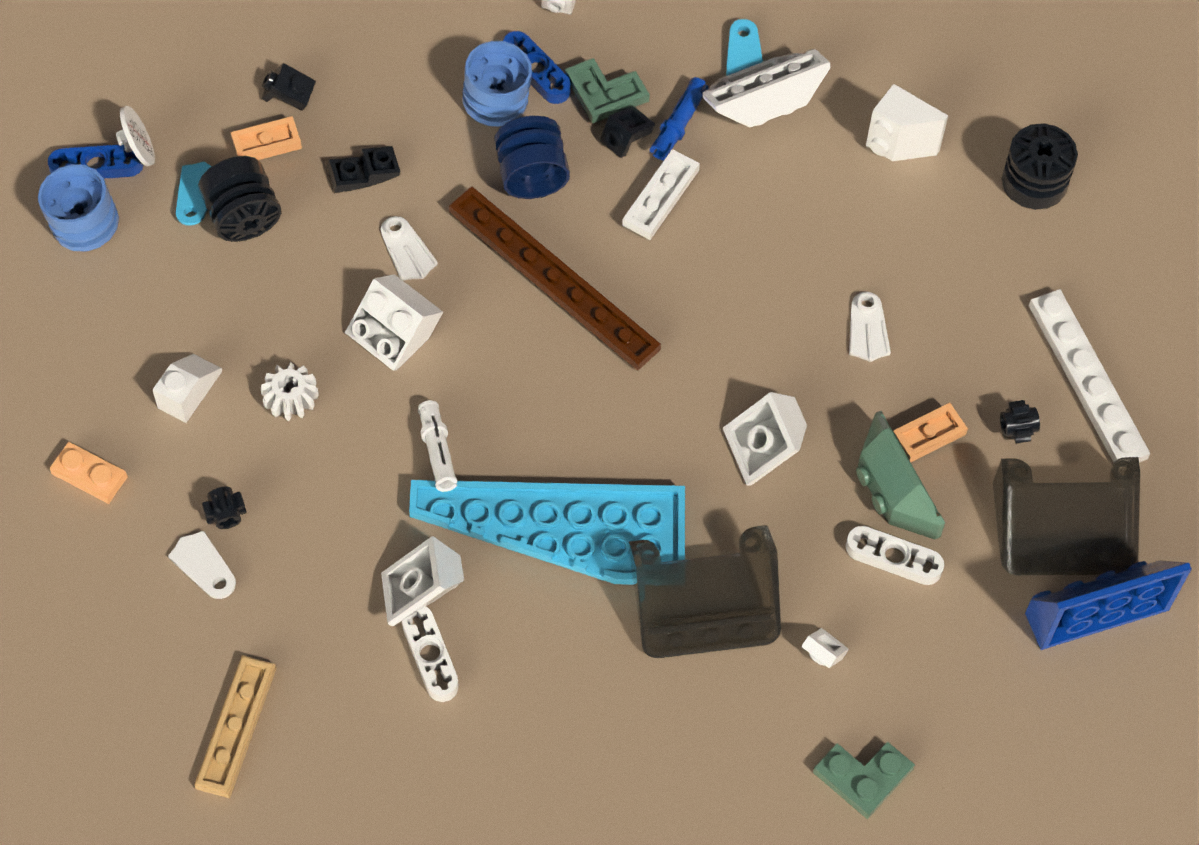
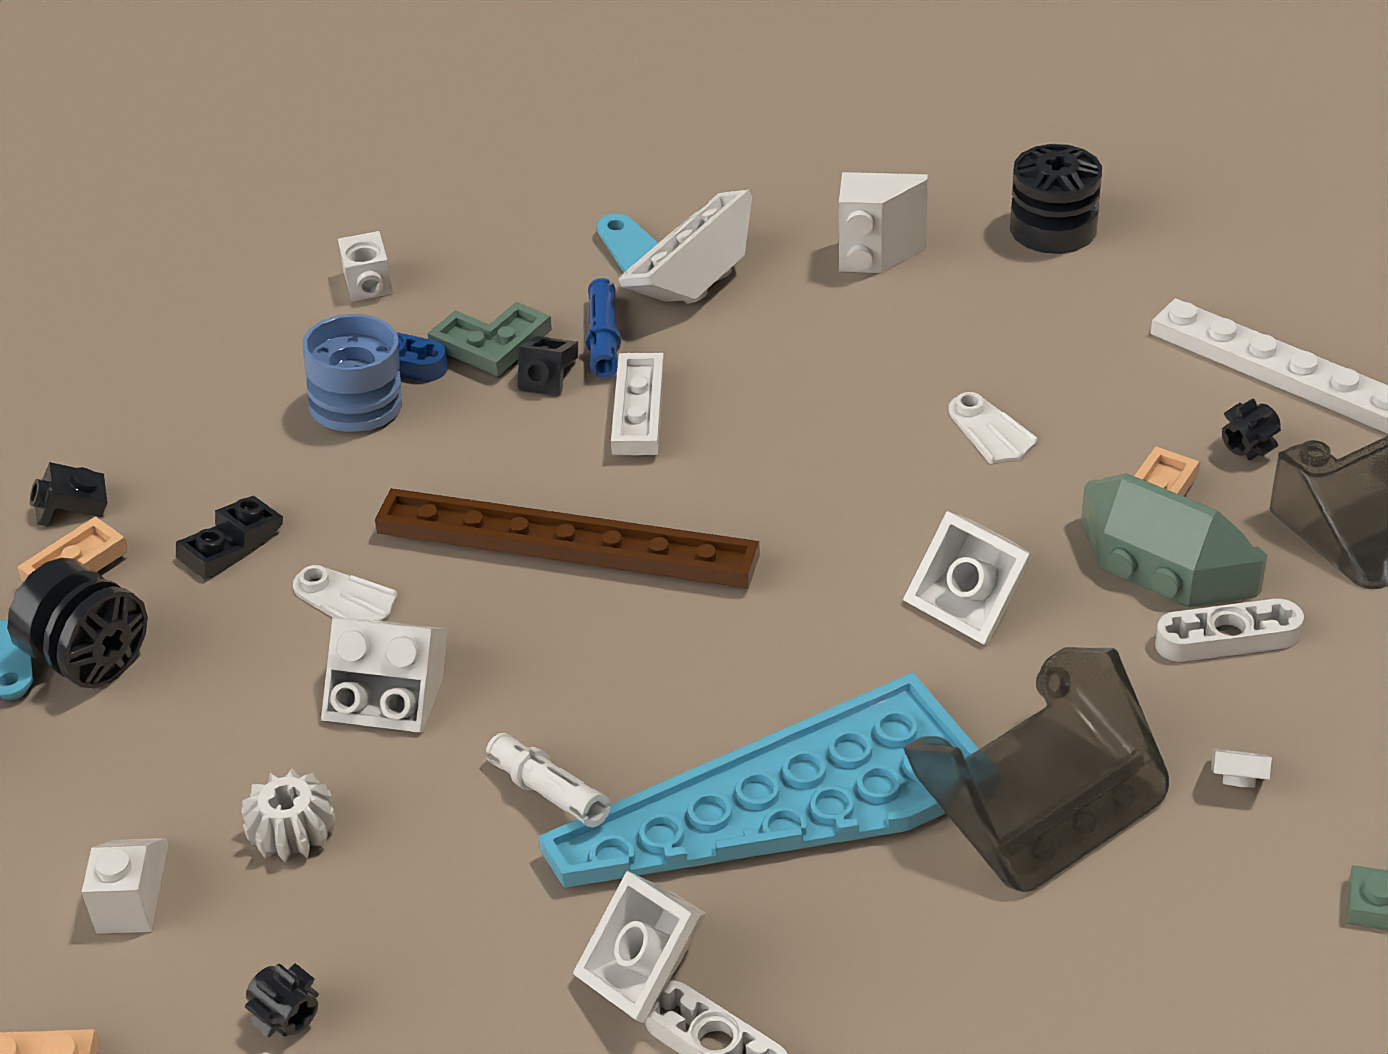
camera: 25 degrees left, 20 degrees down
dark blue wheel [494,115,570,199] -> none

